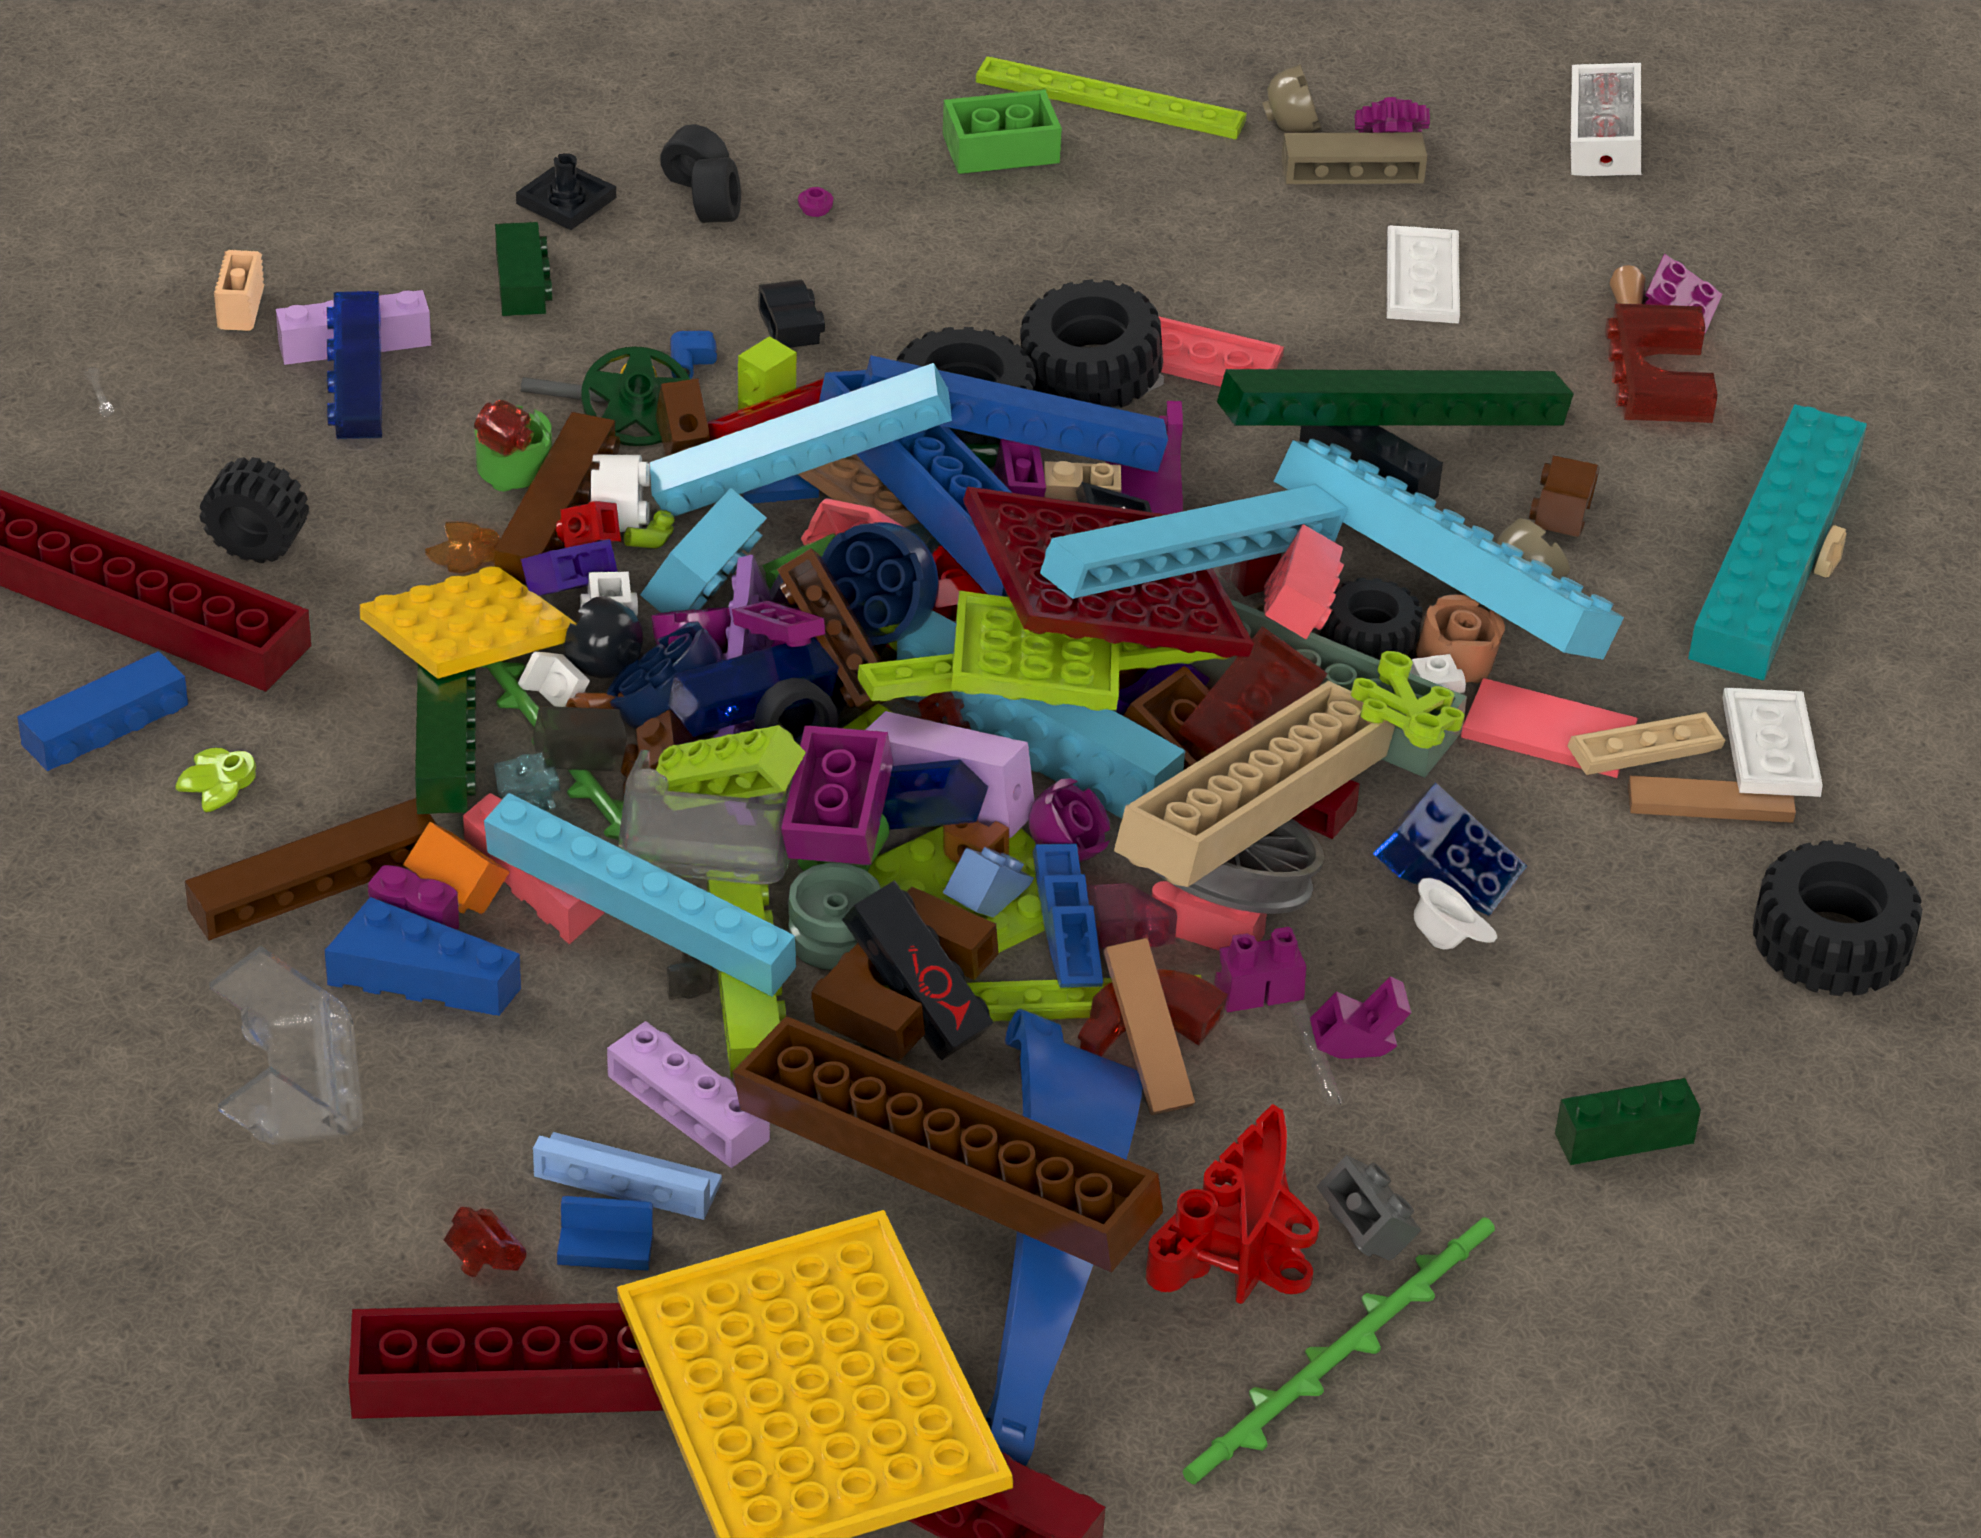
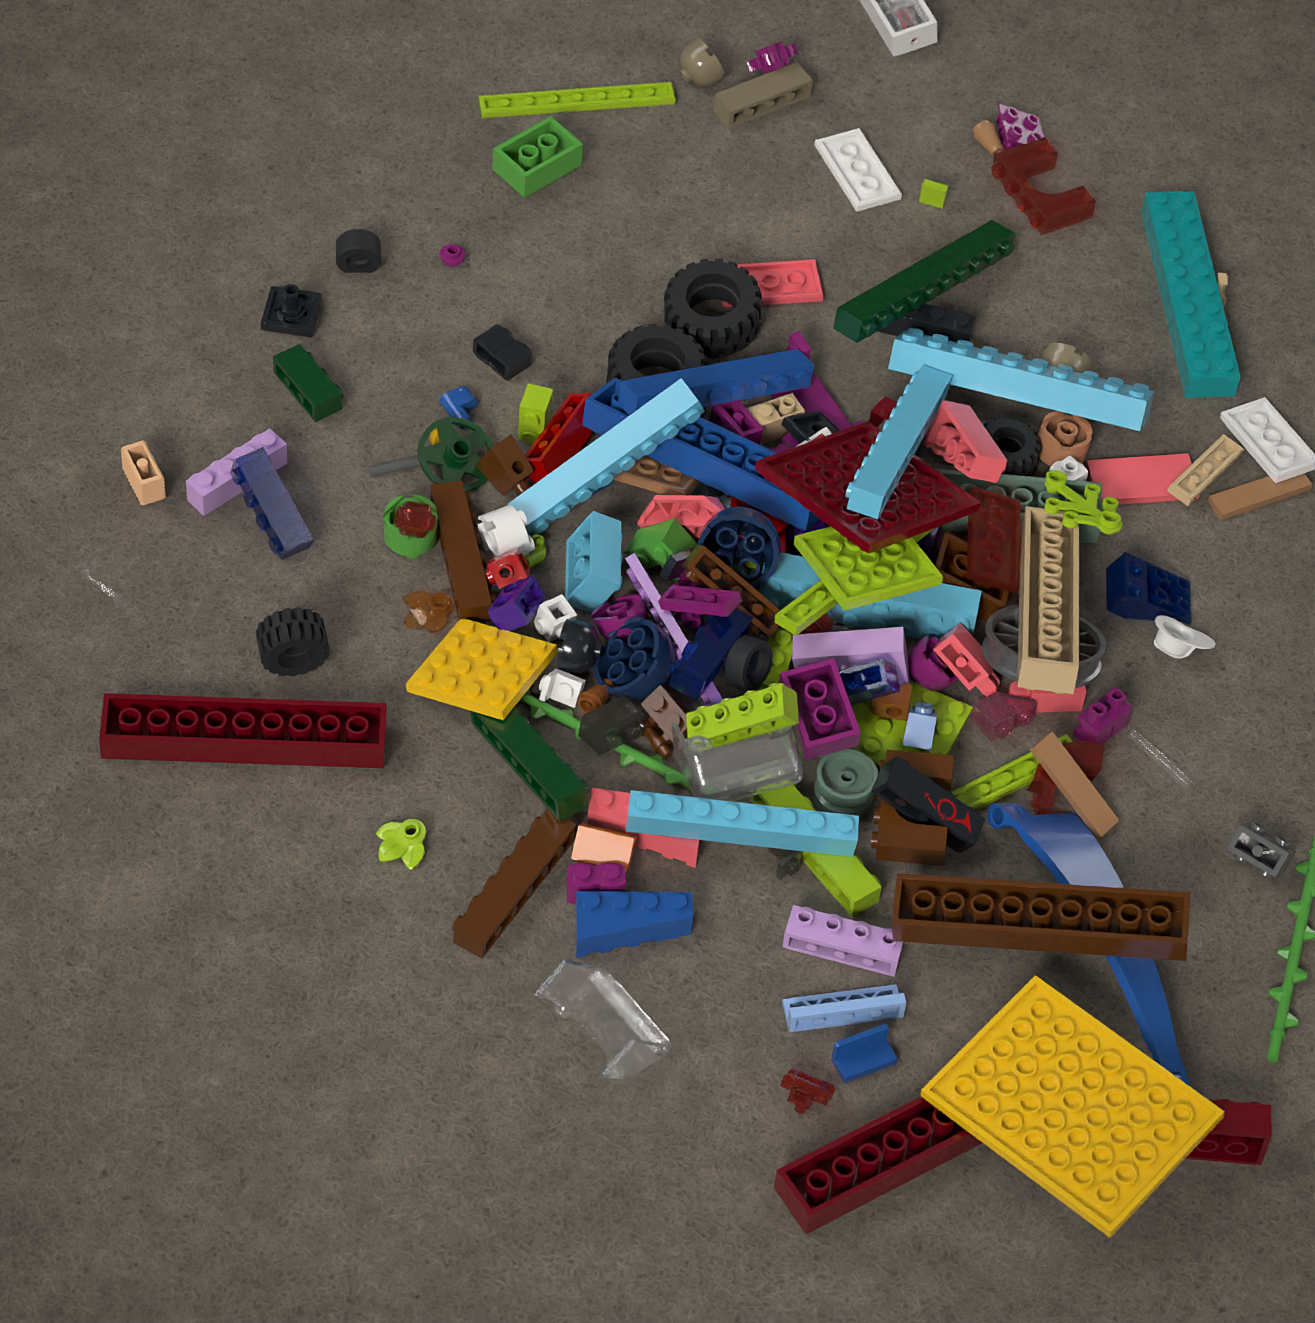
camera: 30 degrees left, 10 degrees up
blue brick [17,651,188,771] -> none
clear light blue brick [494,752,560,811] -> none
black tyre [691,157,741,223] -> none
blue slope [1033,844,1103,988] -> none
red piece [1146,1104,1319,1304] -> none
magenta brick [1310,976,1411,1059] -> none
reddish brown brick [1529,455,1600,537] -> none
none -> lime tile [919,179,948,209]
none -> coral brick [933,622,1000,696]

